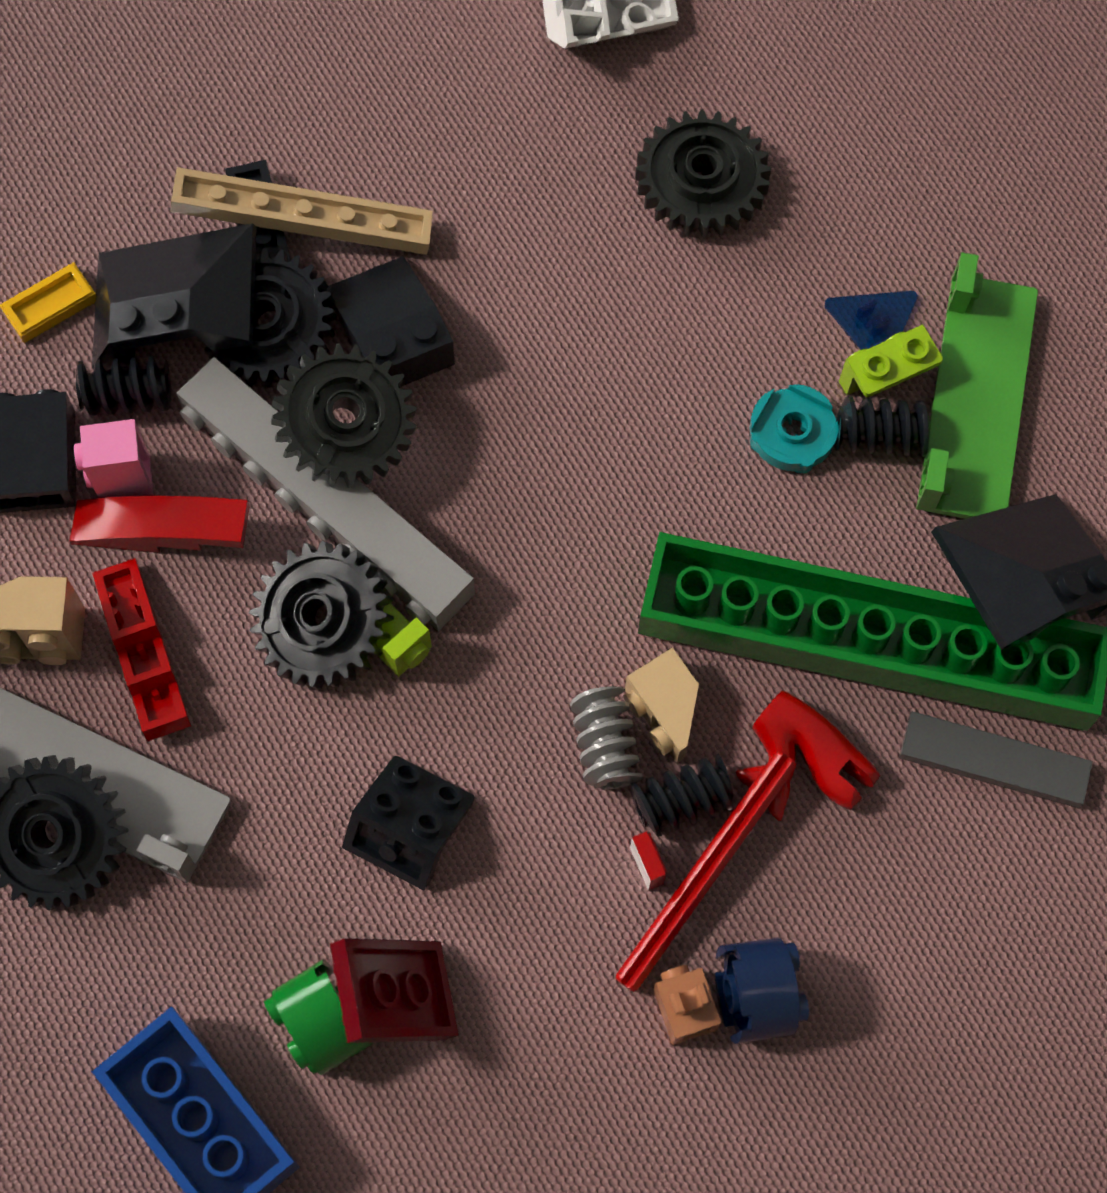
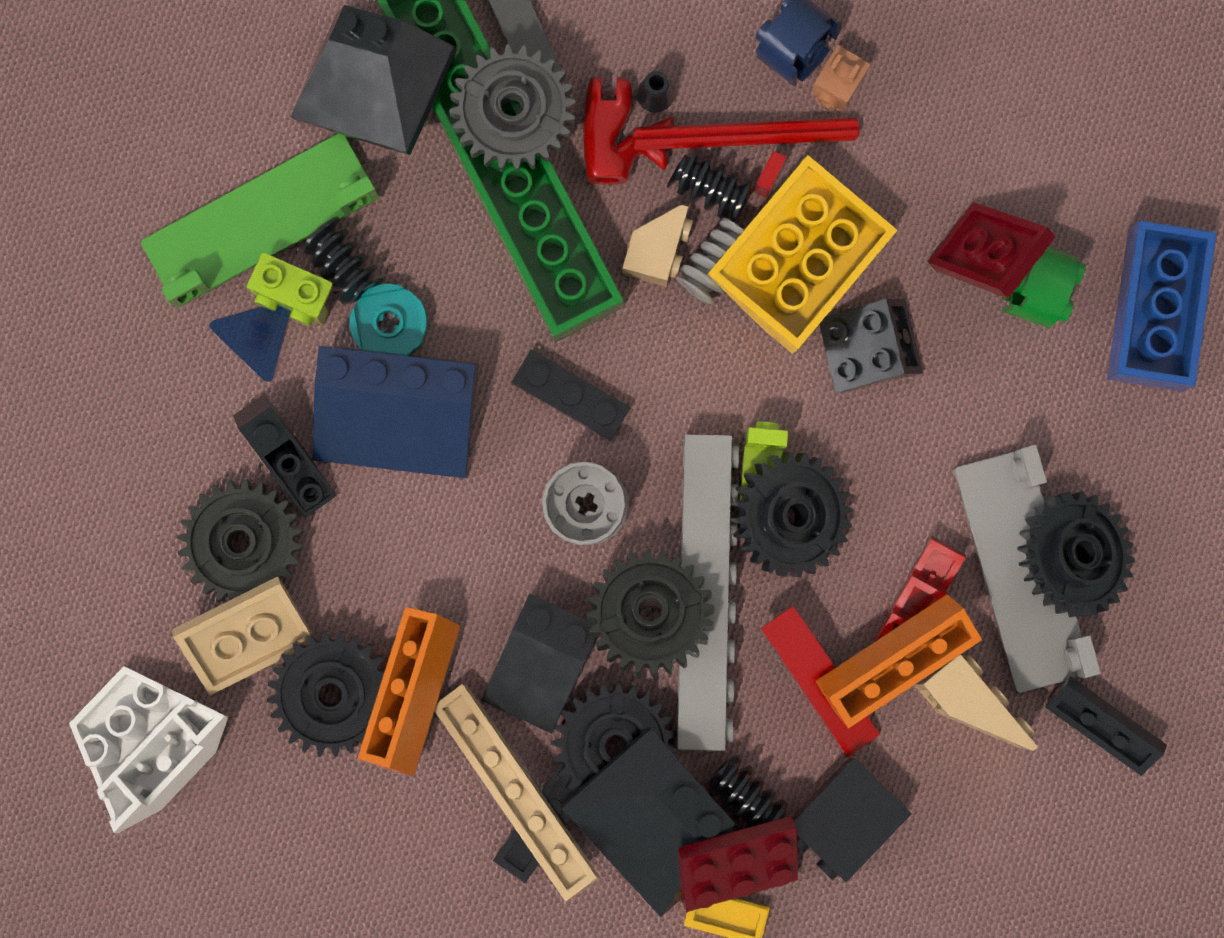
camera: 130 degrees left, 15 degrees up
bright pink brick [74,419,154,498] -> none
none -> tan plate [172,576,313,695]
none -> black slope [233,394,337,518]
none -> black gear [267,630,385,757]
none -> dark blue slope [312,345,479,478]
none -> orange brick [357,607,460,777]
none -> dark grey gear [449,44,576,172]
none -> black plate [511,350,631,442]
none -> light grey wheel [542,462,629,545]
none -> black cone [637,71,675,113]
none -> dark red plate [677,816,798,912]
none -> yellow slope [707,155,897,354]
none -> orange brick [816,594,982,729]

